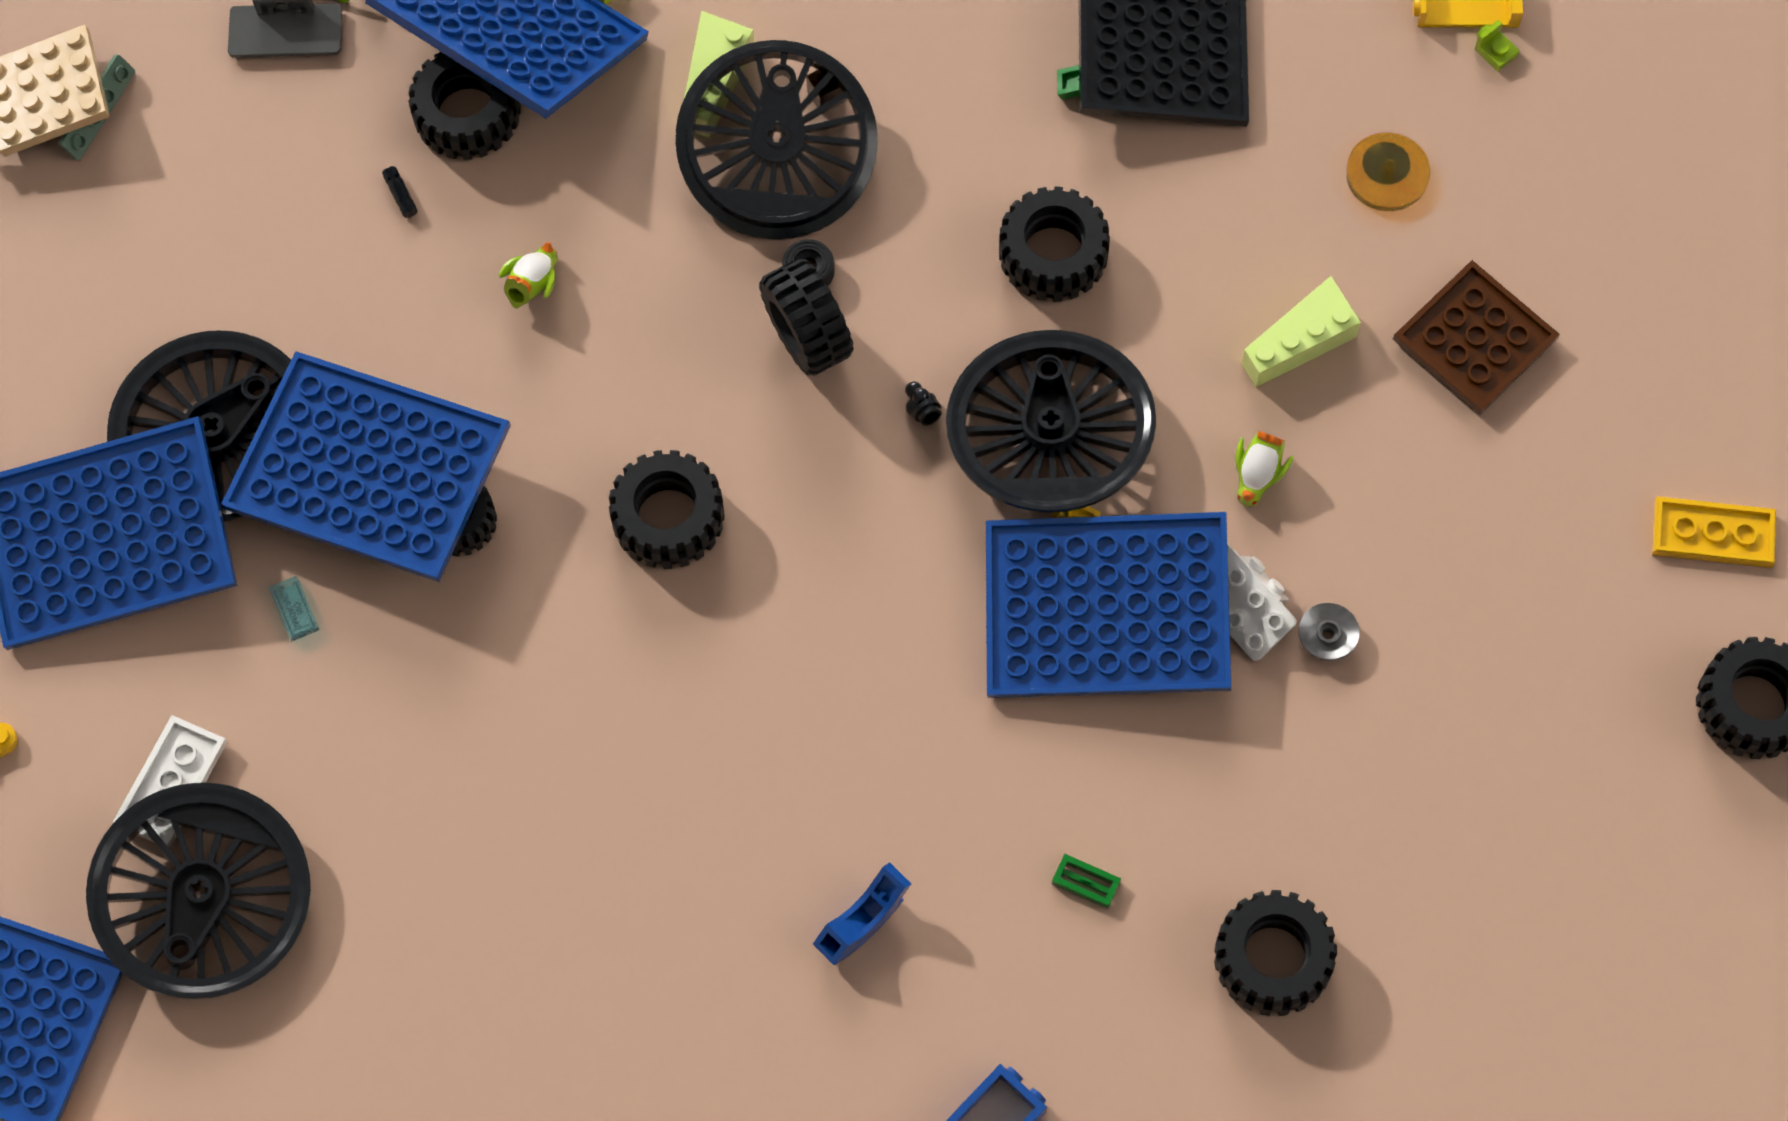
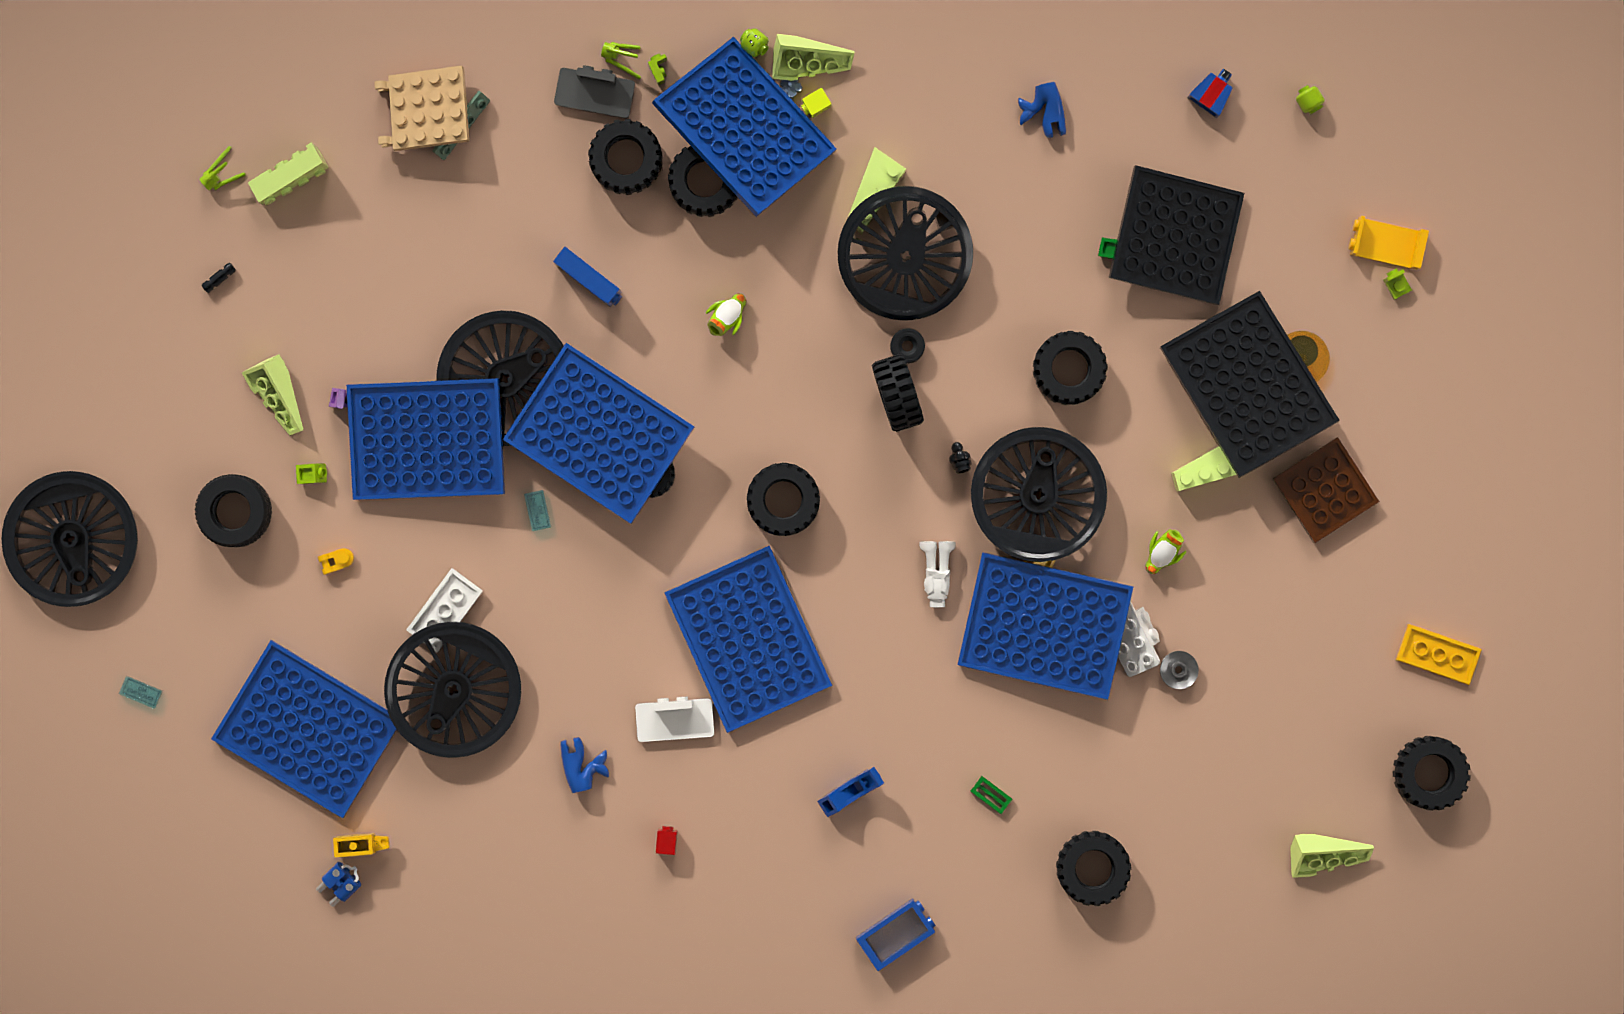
camera: 15 degrees right, 20 degrees up
black axle [382,166,417,218] -> none
none -> blue window [553,246,622,307]
none -> blue piece [560,737,609,793]
none -> black tyre [588,119,663,195]
none -> white bracket [635,697,714,742]
none -> red brick [656,826,678,855]
none -> blue plate [664,545,832,733]
none -> white piece [919,541,956,607]
none -> black plate [1160,291,1340,478]
none -> yellowish green wedge [1290,834,1374,878]

